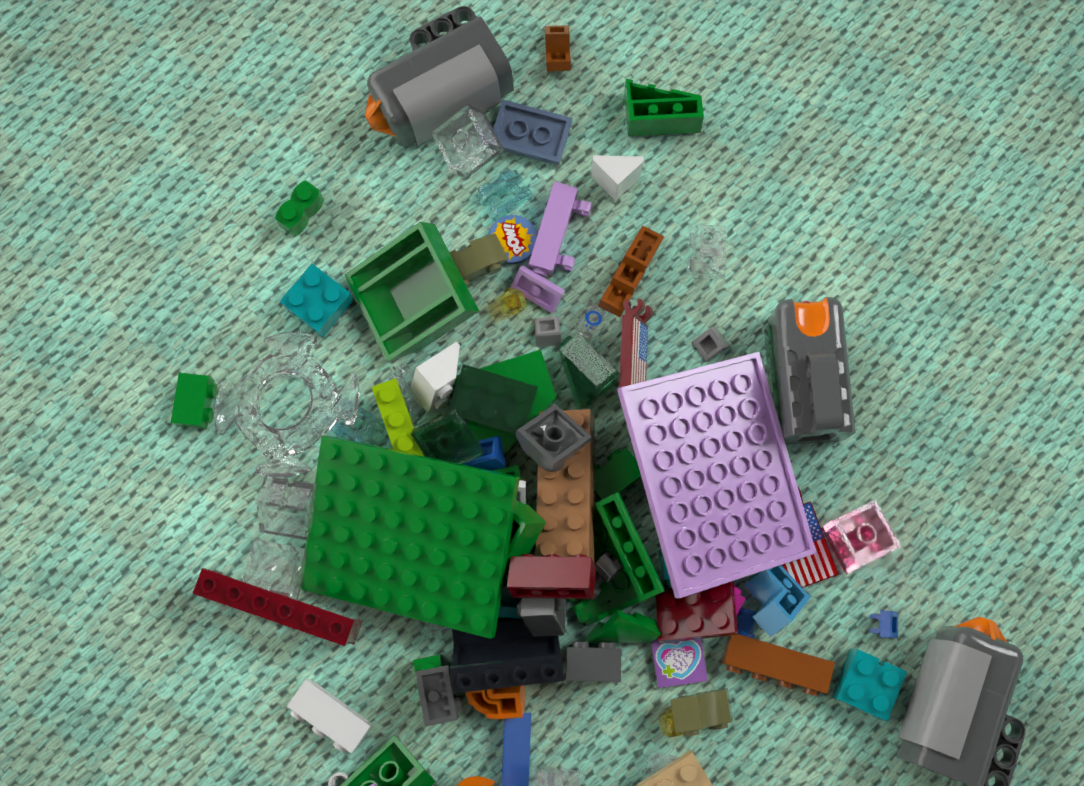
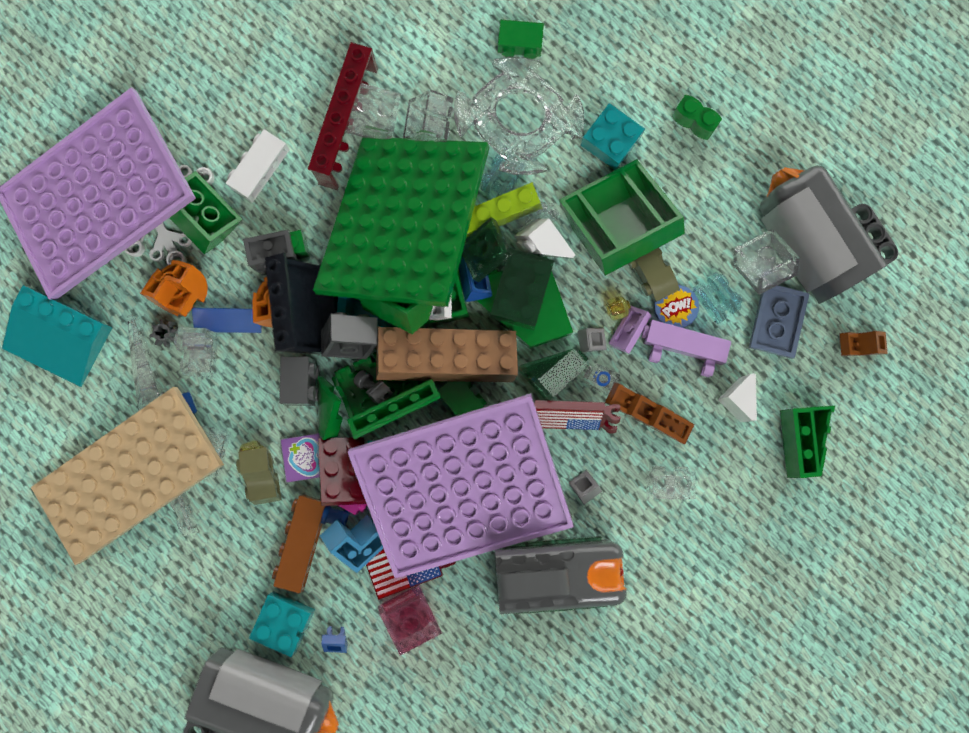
camera: 90 degrees right, 5 degrees up
dark red brick [507,554,596,599] -> none
dark grey slope [516,404,592,472] -> none

